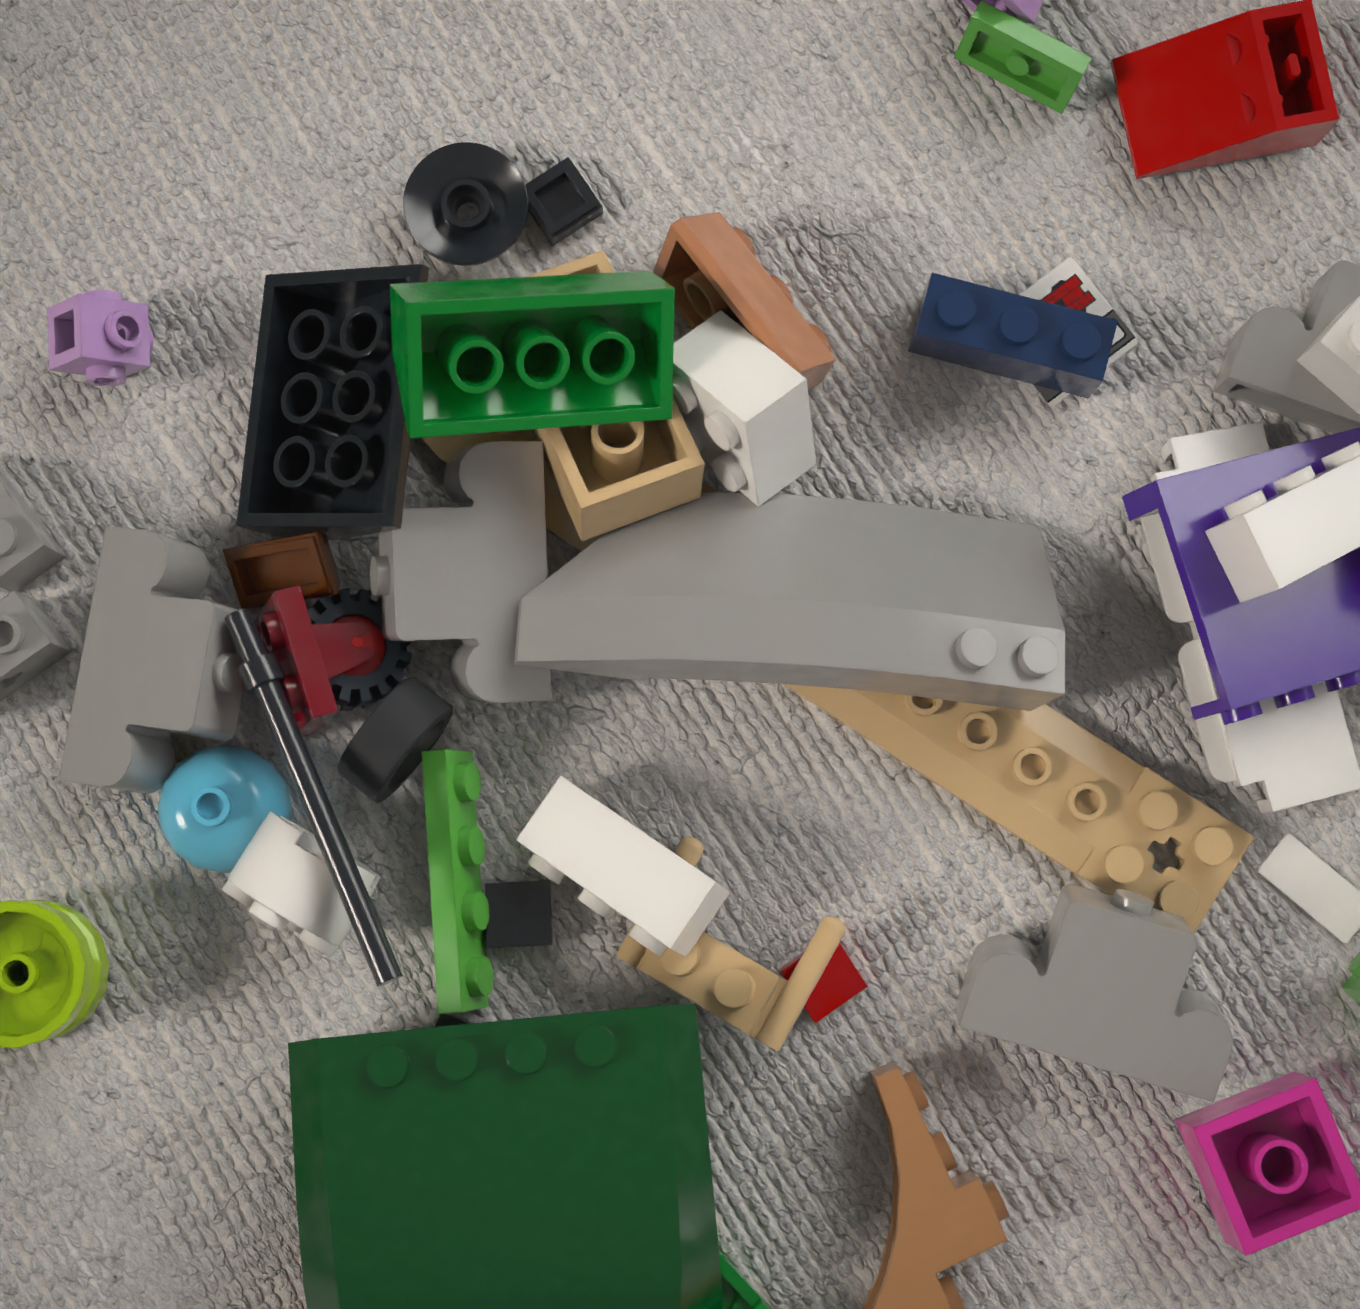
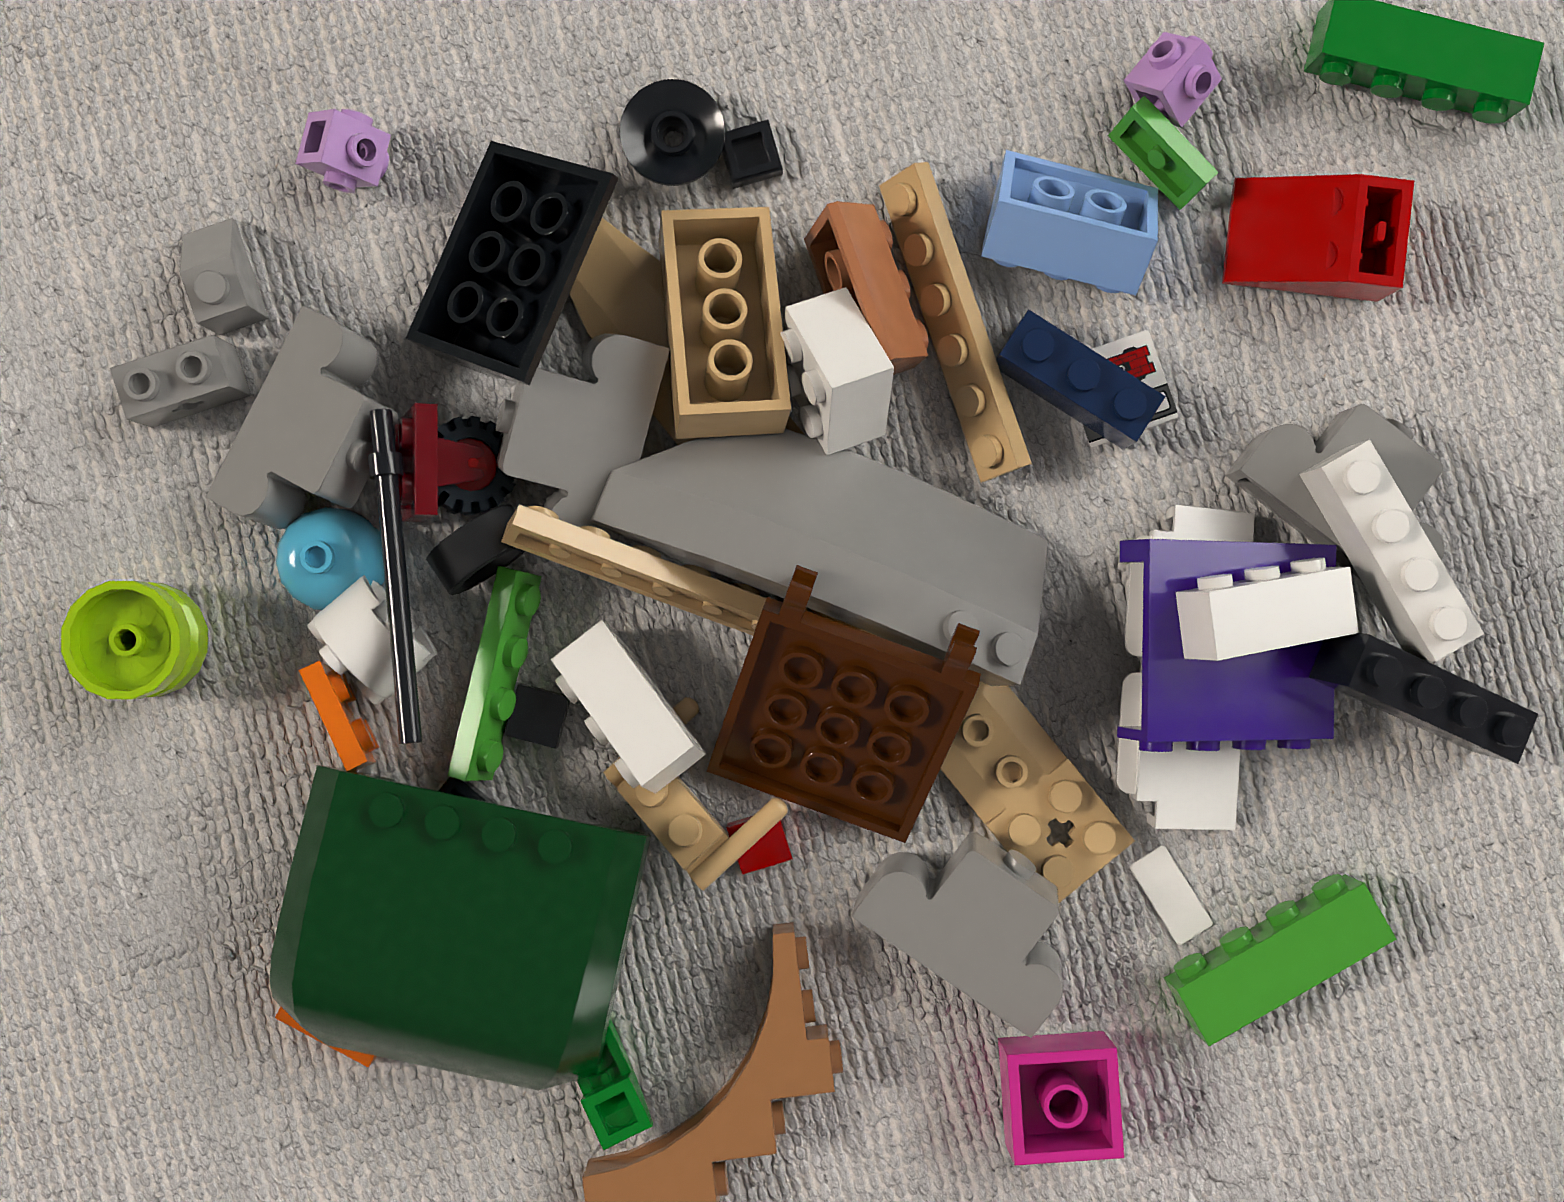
camera: 15 degrees right, 5 degrees up
reddish brown tile [223,531,341,609] -> none
green slope [390,271,675,438] -> none
none -> orange plate [299,661,380,771]
none -> tan plate [501,504,808,636]
none -> reddish brown plate [706,565,981,843]
none -> tan plate [879,162,1032,482]
none -> light blue slope [981,150,1158,296]

